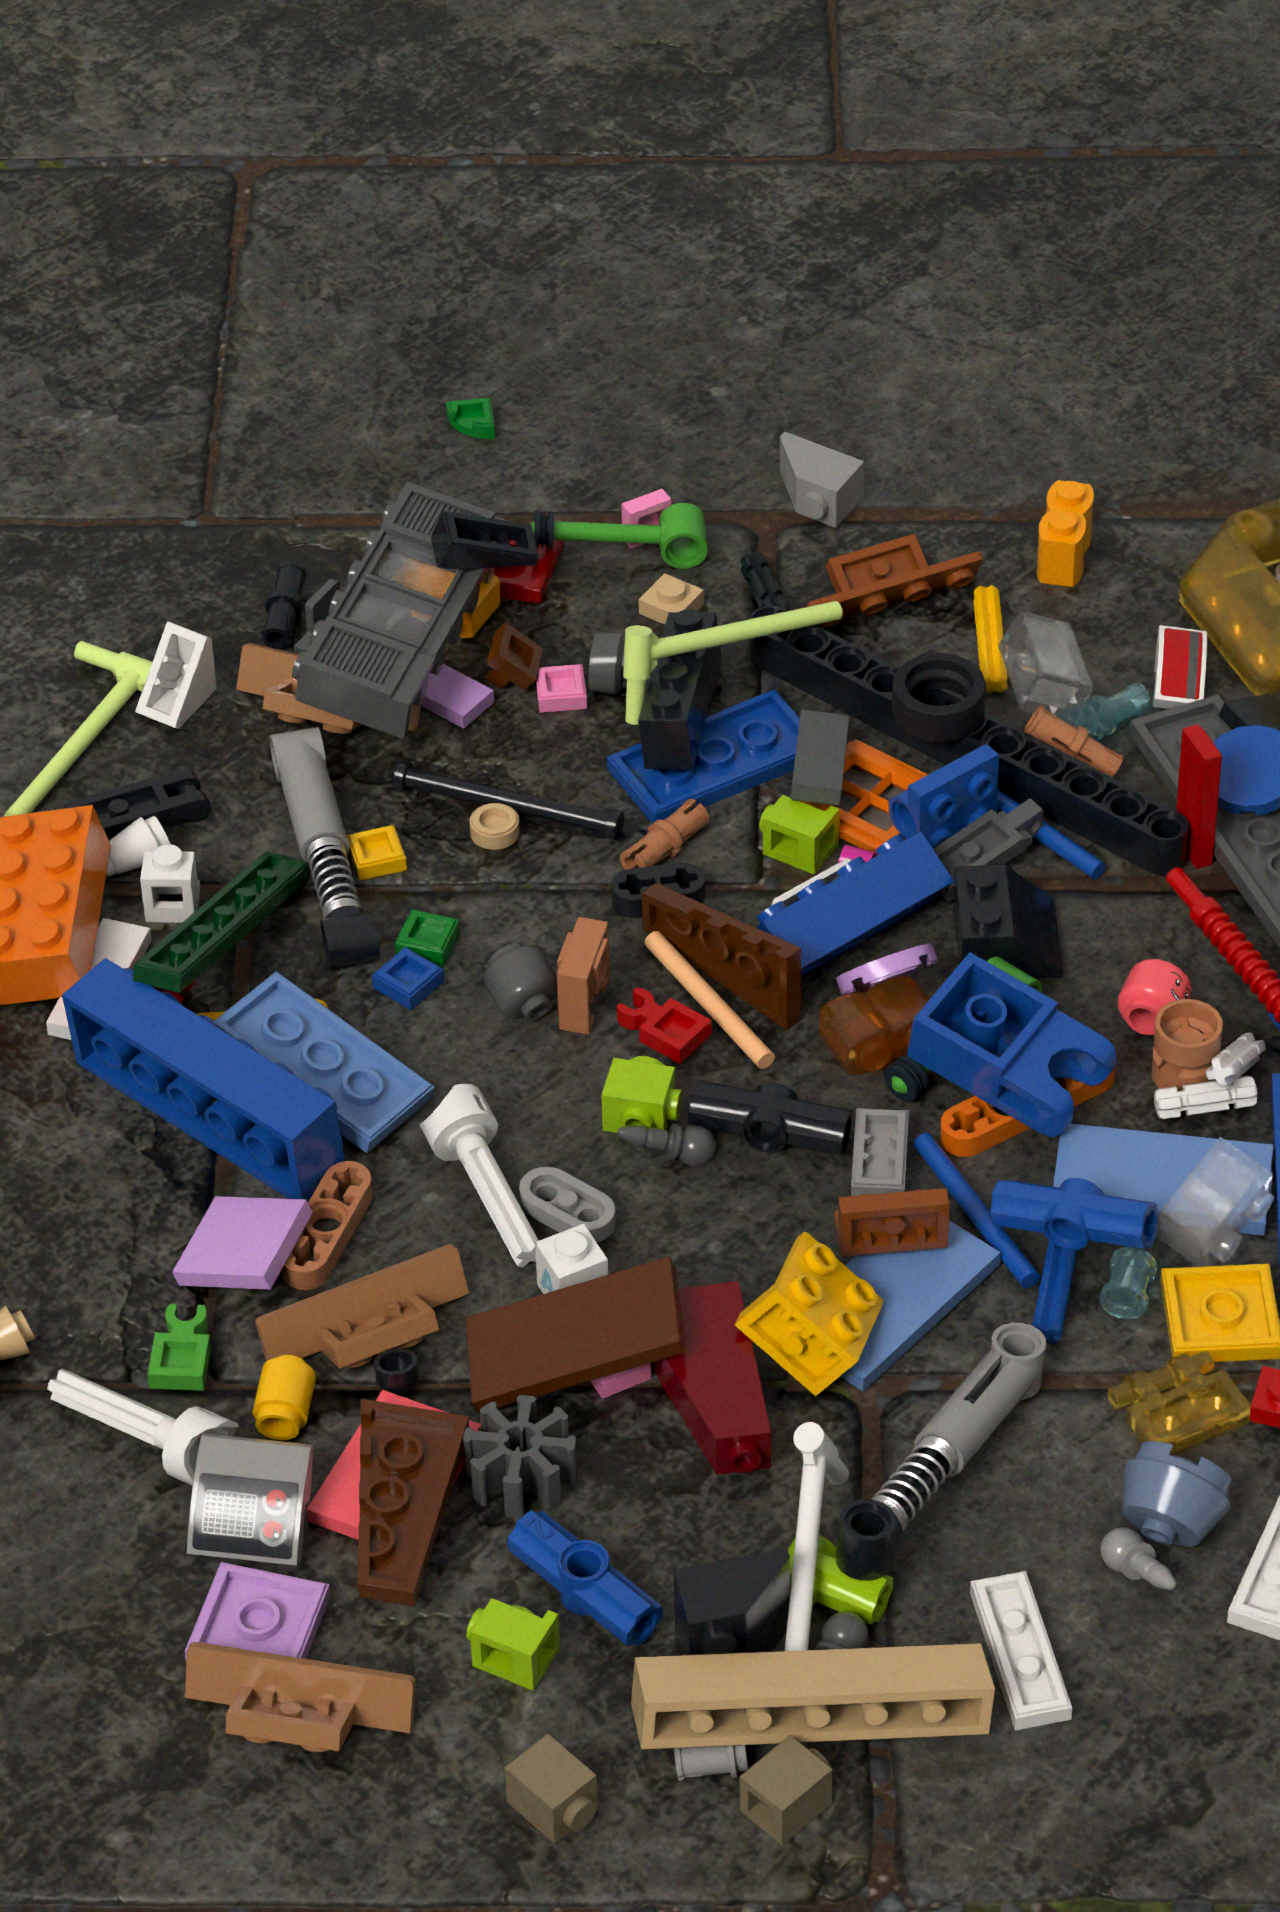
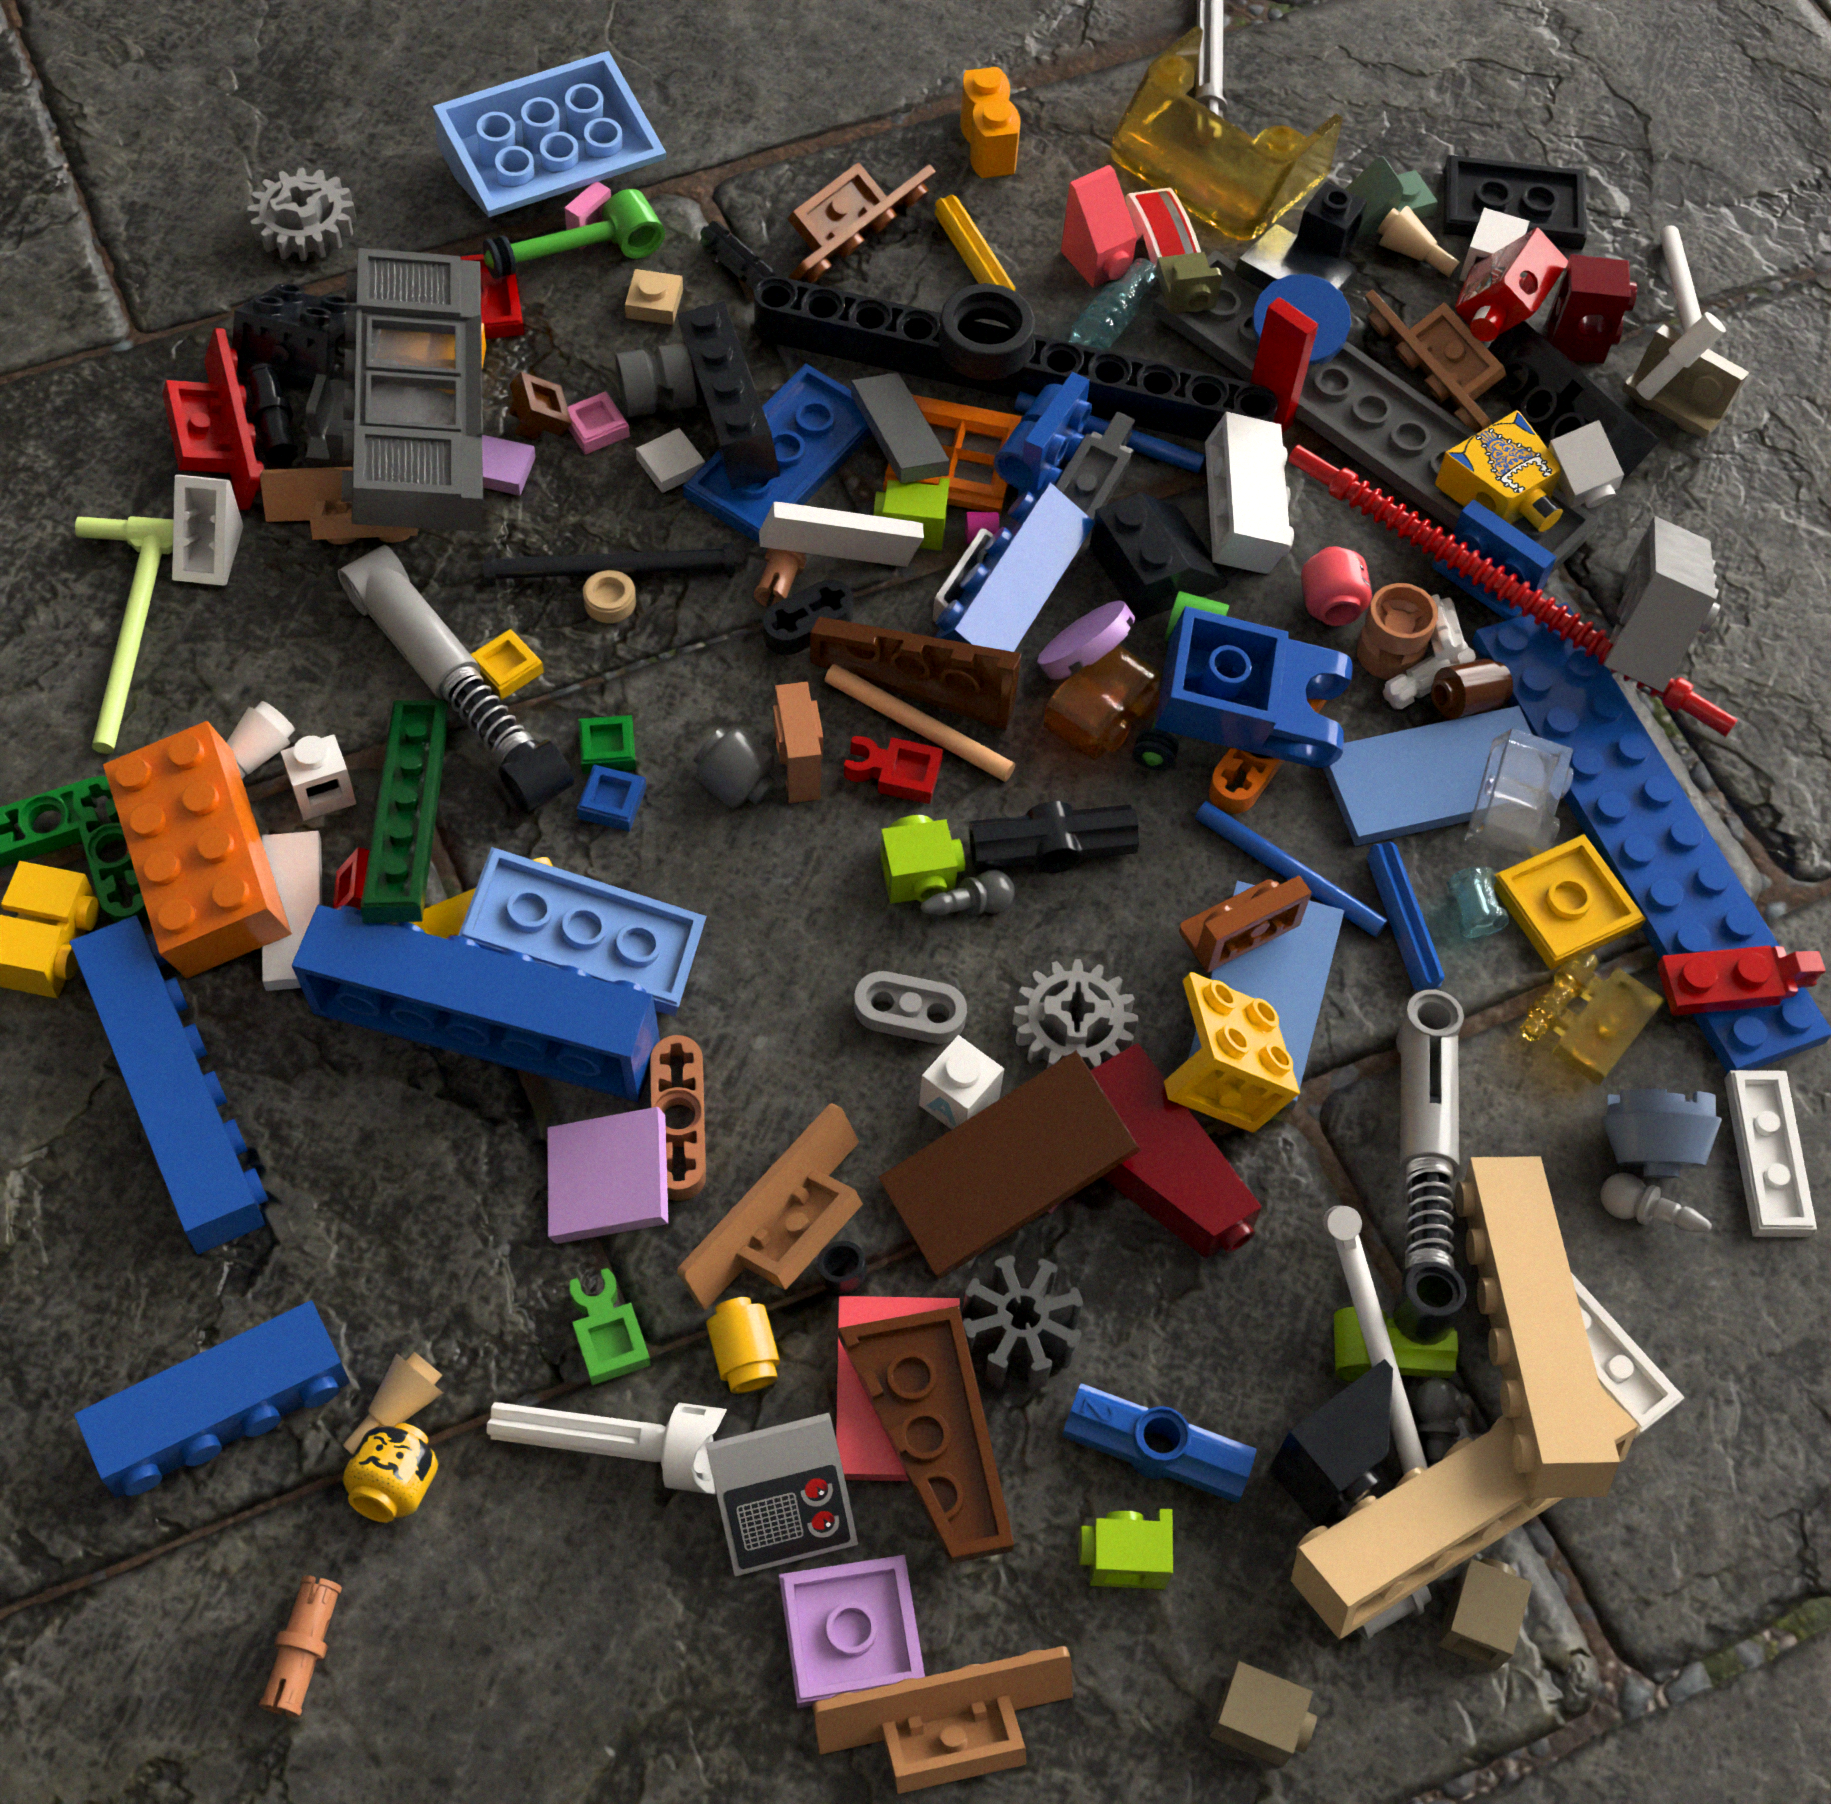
camera: 30 degrees left, 15 degrees up
black plate [64,769,212,841] -> none
white piece [419,1084,539,1267] -> none
black slope [431,511,539,569] -> none
green tile [446,398,495,439] -> none
yellowish green bar [623,601,842,725] -> none
light grey slope [780,431,864,528] -> none
light grey plate [851,1108,909,1196] -> none
blue piece [990,1178,1159,1250] -> none
clear brick [998,611,1093,722] -> none
nougat pin [1024,705,1124,778] -> none
none -> red bracket [162,328,264,510]
none -> black bracket [232,283,356,388]
none -> light grey gear [247,168,357,261]
none -> light blue slope [433,51,666,217]
none -> white tile [636,428,705,493]
none -> white tile [759,502,924,567]
none -> light grey gear [1012,959,1138,1070]
none -> coral slope [1061,165,1137,288]
none -> olive bracket [1155,252,1222,314]
none -> white brick [1205,412,1294,574]
none -> reddish brown brick [1431,659,1513,719]
none -> tan brick [1455,1156,1620,1498]

